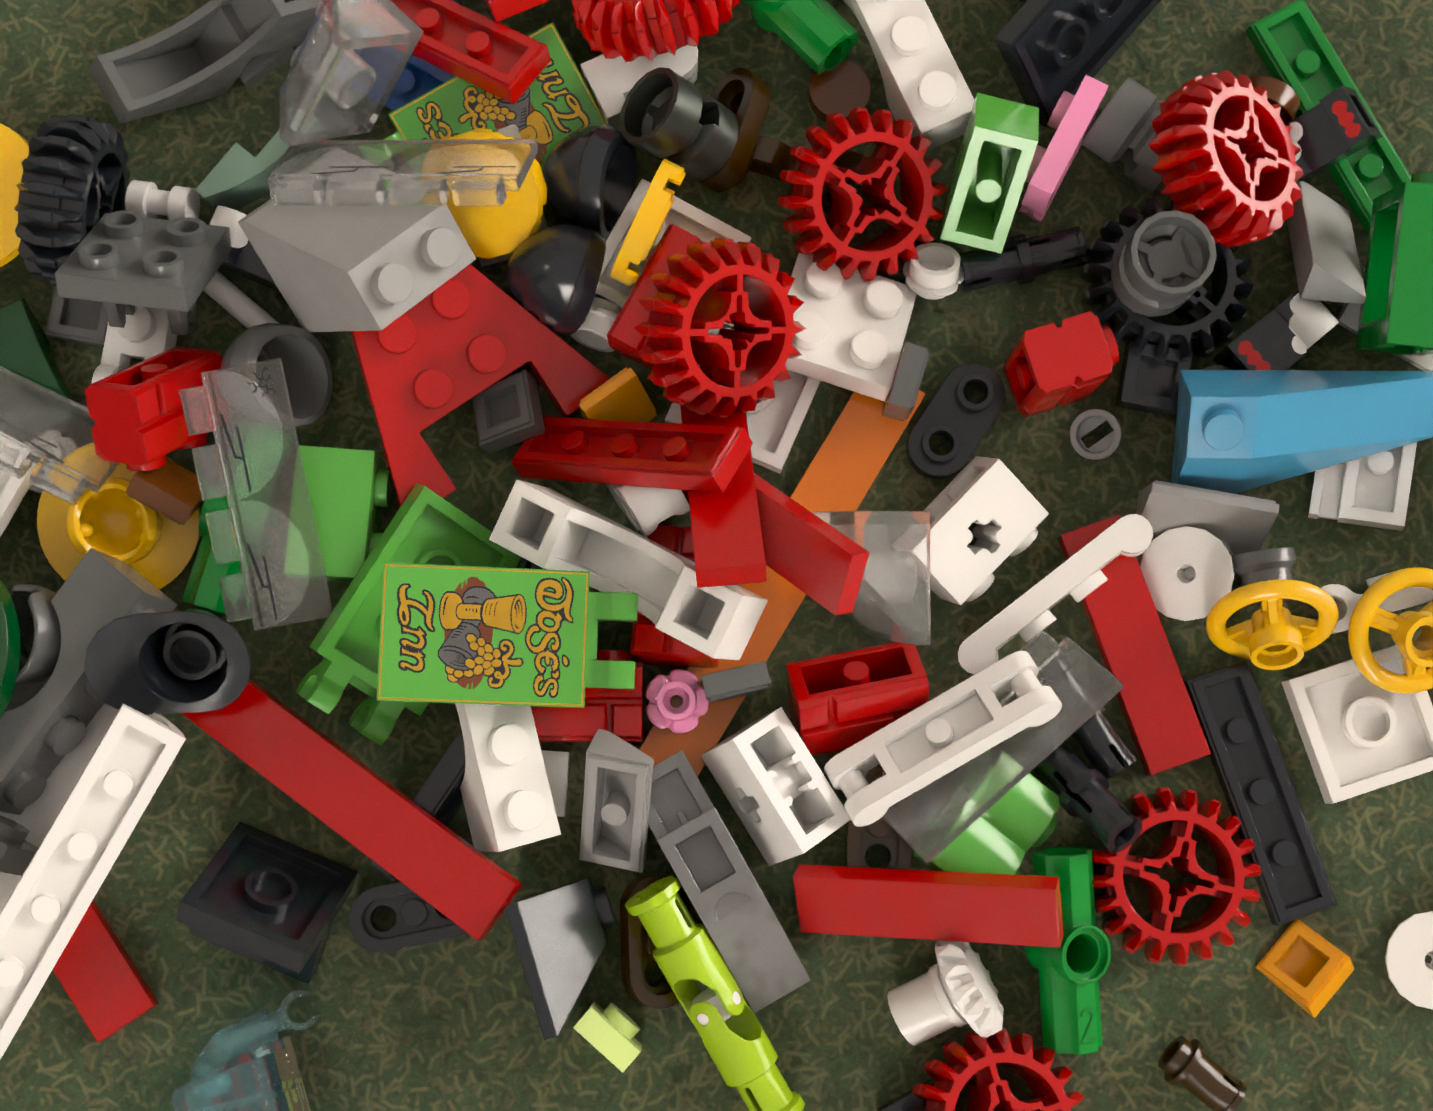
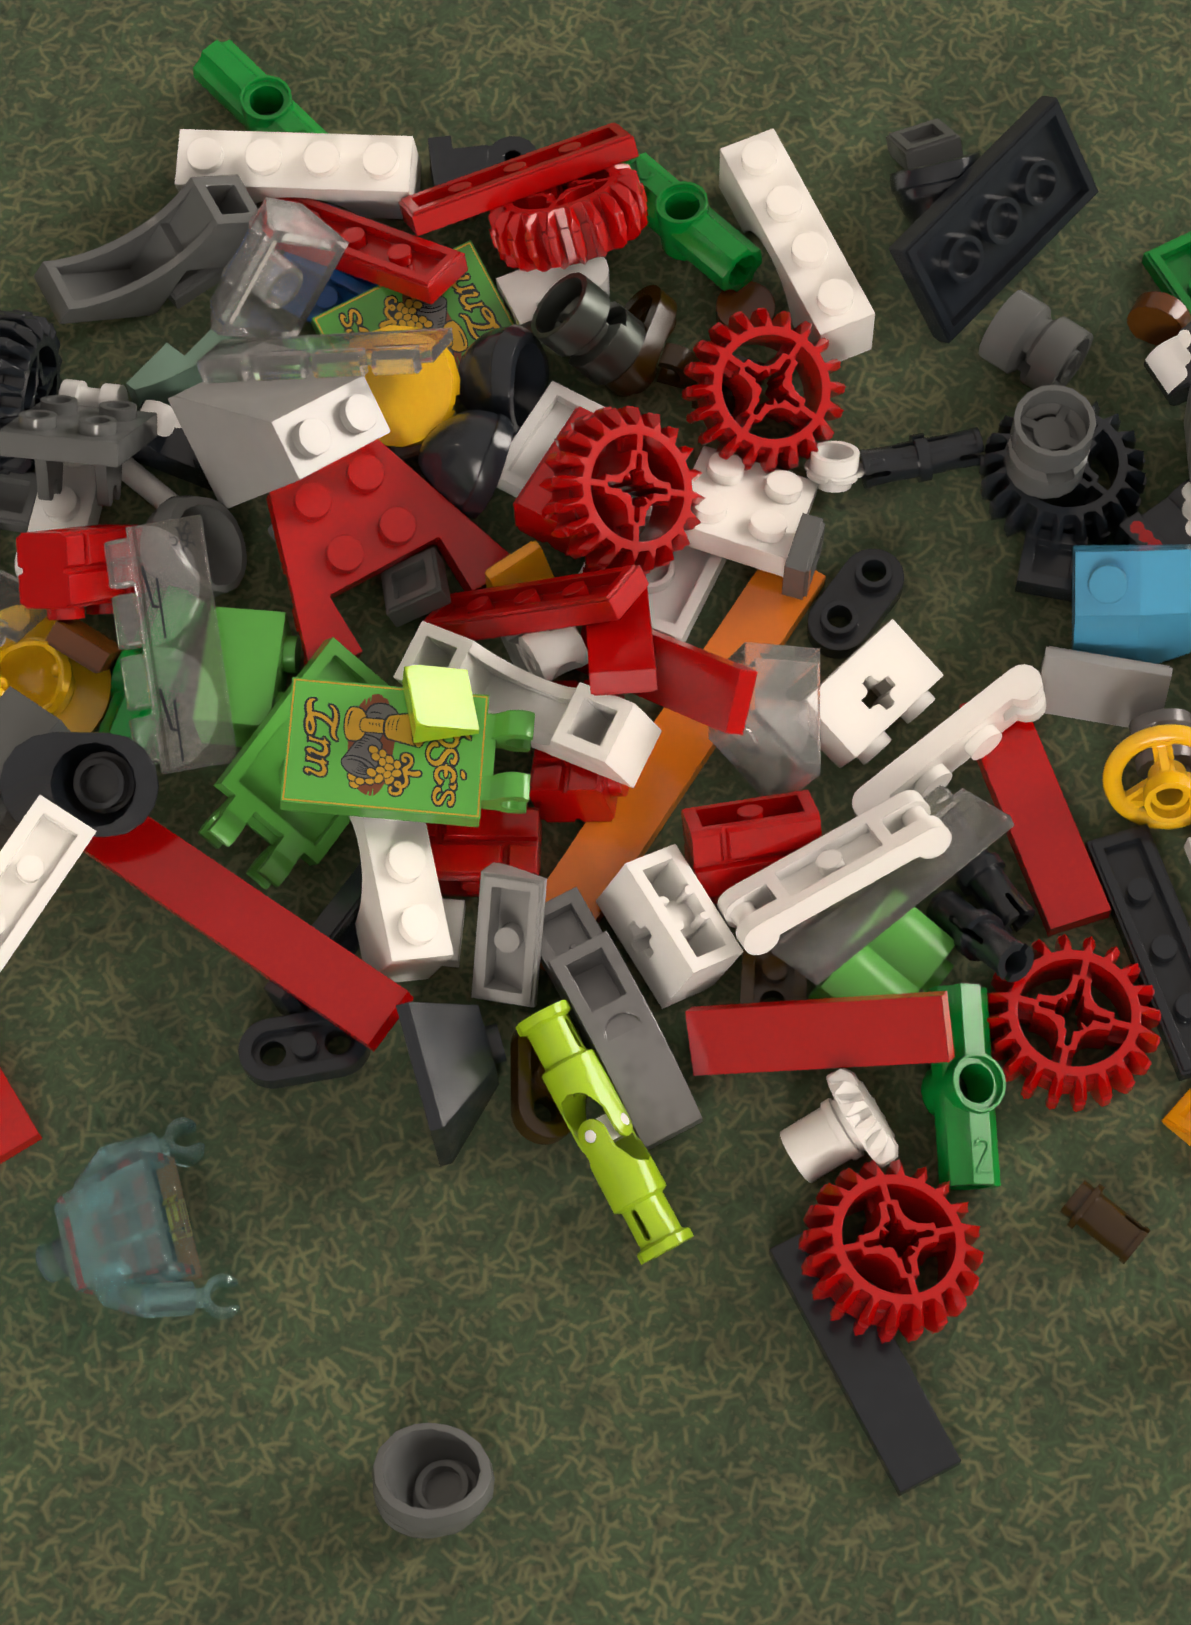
camera: 10 degrees right, 15 degrees down
black bracket [176,822,358,984] -> none
white plate [570,297,621,352] -> none
yellowish green plate [573,1002,642,1073] -> none
yellow tile [610,159,686,287] -> none
bright pink plate [646,669,709,734] -> none
dark grey tile [701,661,771,703] -> none
bright green brick [940,93,1039,254] -> none
red brick [1003,311,1119,418] -> none
bright pink plate [1019,75,1109,223] -> none
flat silver hinge [1070,409,1123,460] -> none
white piece [1140,526,1235,621] -> none
red gear [1149,70,1304,248] -> none
none -> slope [402,665,479,743]

